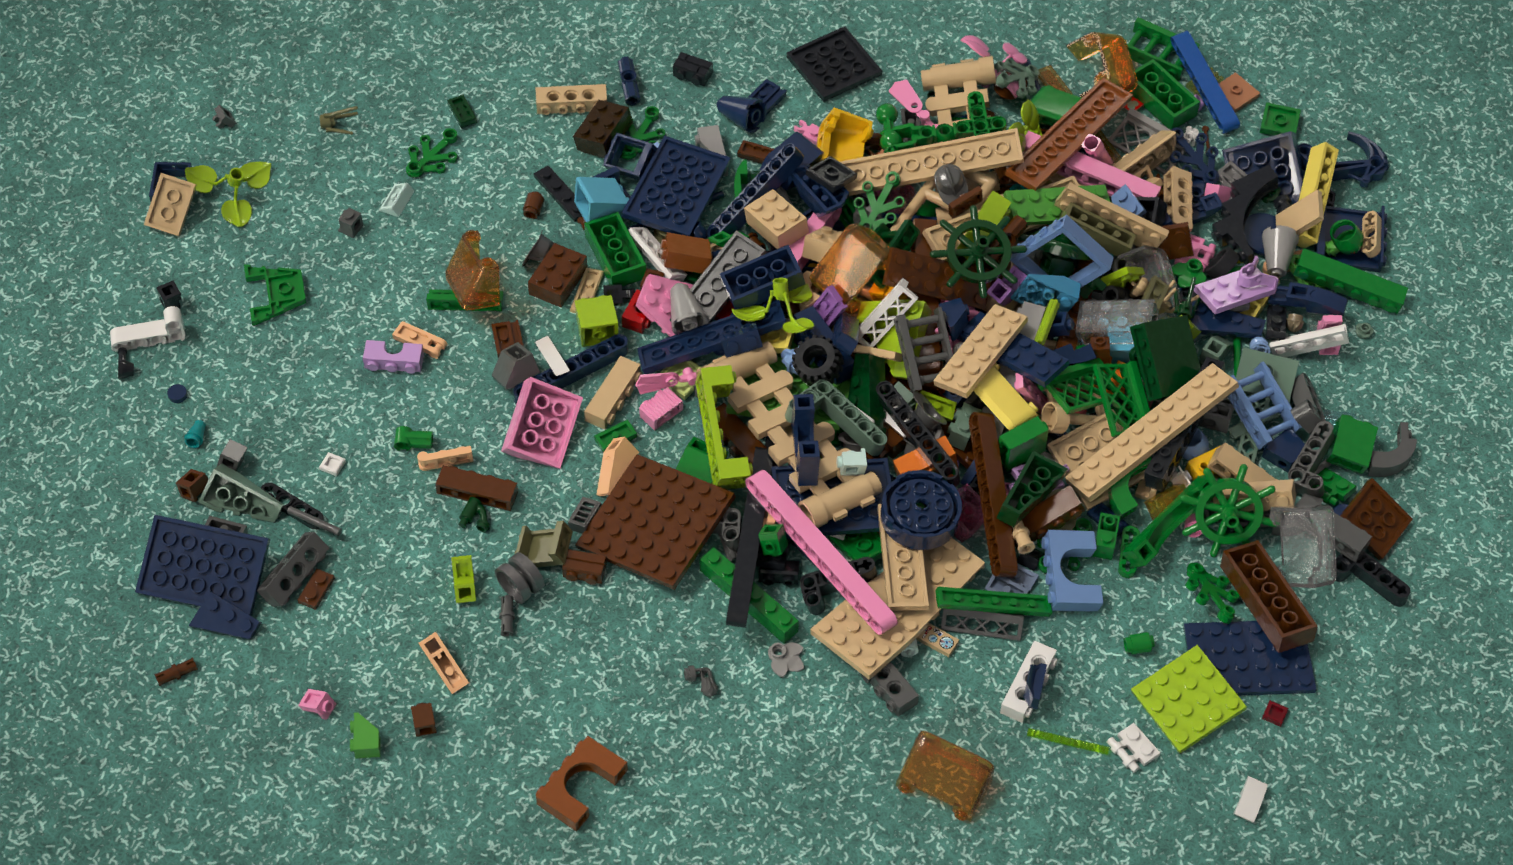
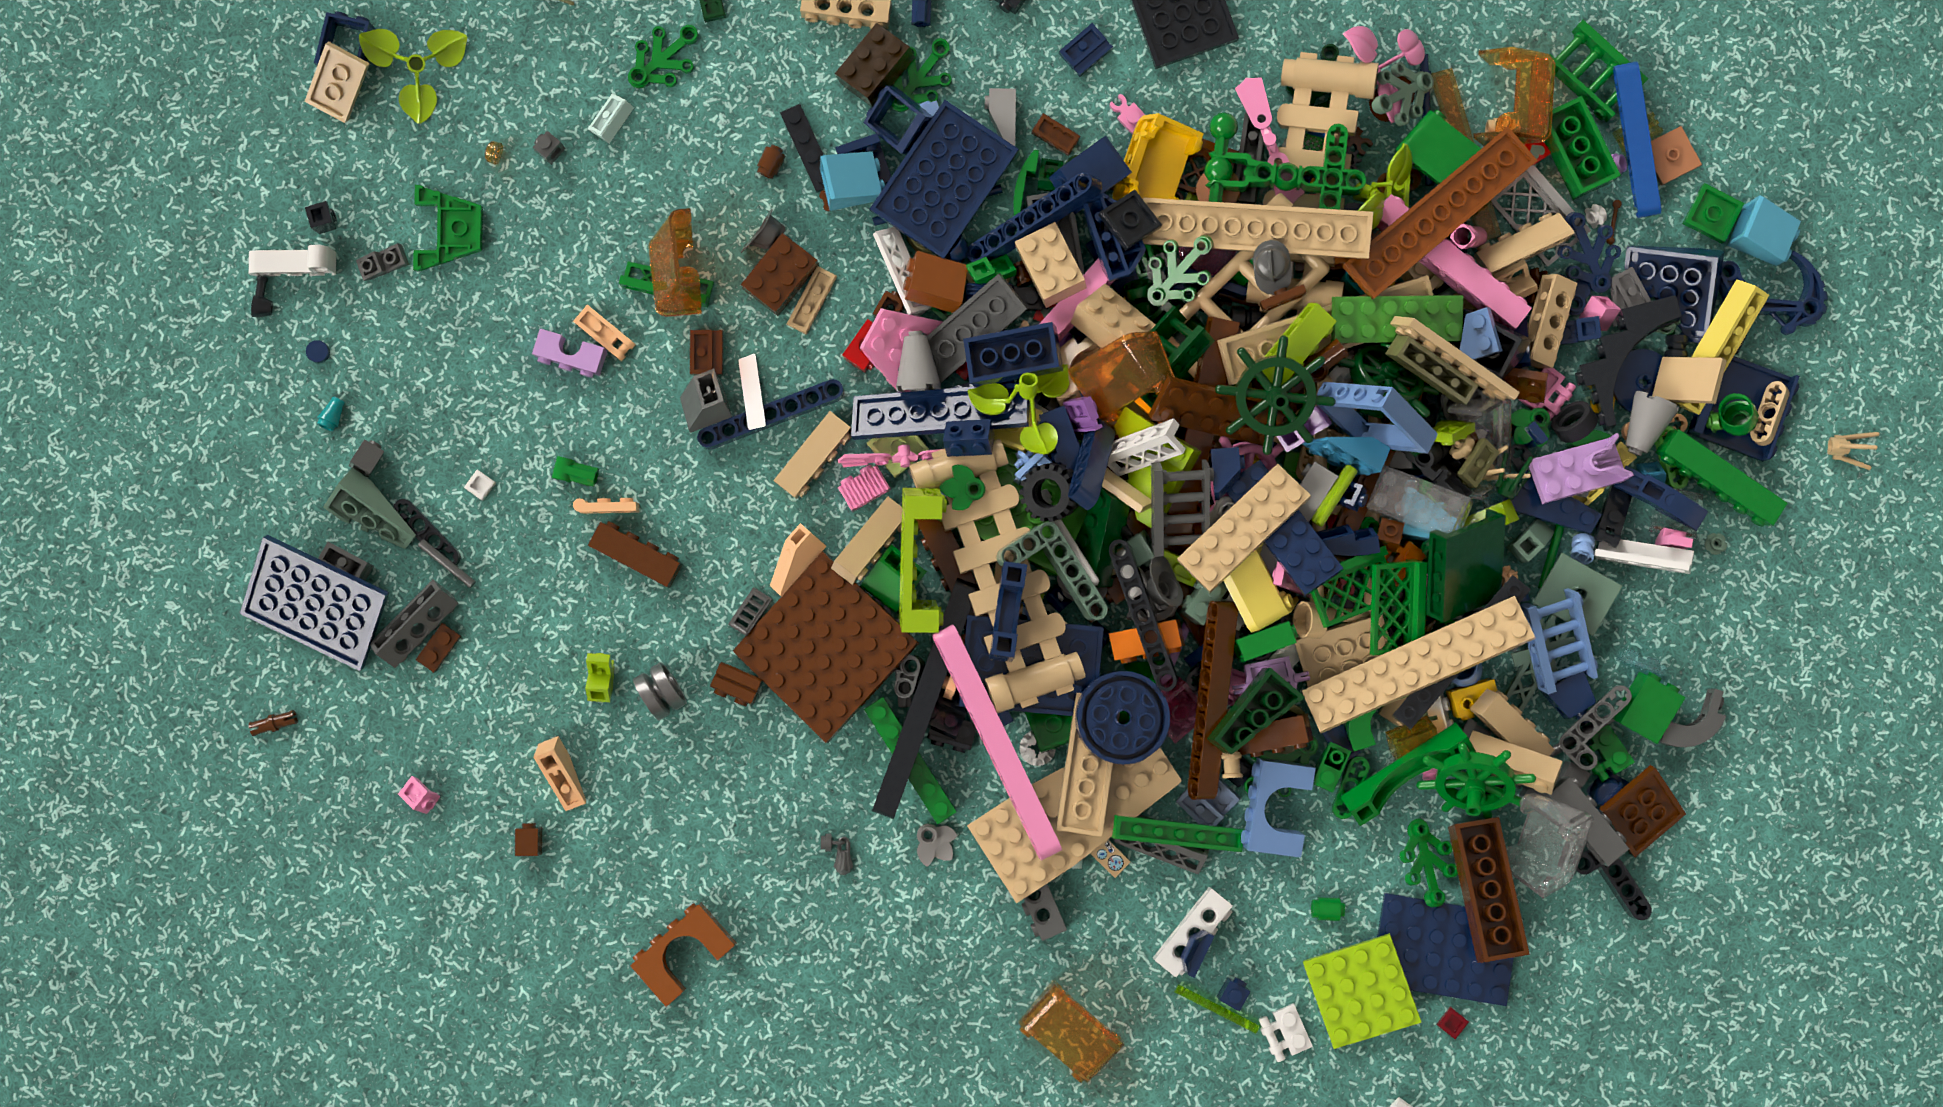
camera: 15 degrees right, 30 degrees up
reddish brown brick [176,469,208,502] -> none
dark blue wing [189,591,262,640] -> none
bright green slope [350,712,381,758] -> none
dark green plant [458,497,491,533] -> none
dark grey pin [499,595,515,636] -> none
bright pink slope [501,377,583,469] -> none
olive panel [515,520,573,567] -> none
lime slope [575,295,619,347] -> none
green brick [584,212,646,287] -> none
green plate [594,419,637,453] -> none
black plate [603,284,635,304] -> none
dark blue cone [717,95,767,133] -> none
green brick [758,524,788,556] -> none
black beam [800,557,879,615] -> none
light aqua brick [836,448,867,475] -> none
dark tan plate [1286,314,1304,332] -> none
dark grey beam [1291,372,1326,434] -> none
none -> dark grey slope [356,243,409,281]
none -> clear orange tile [485,141,503,165]
none -> tan brick [831,497,902,585]
none -> green plate [939,465,985,510]
none -> dark blue brick [1216,977,1250,1012]
none -> dark blue tile [1524,421,1548,445]
none -> medium azure slope [1727,195,1801,266]
none -> tan plant [1827,432,1880,470]

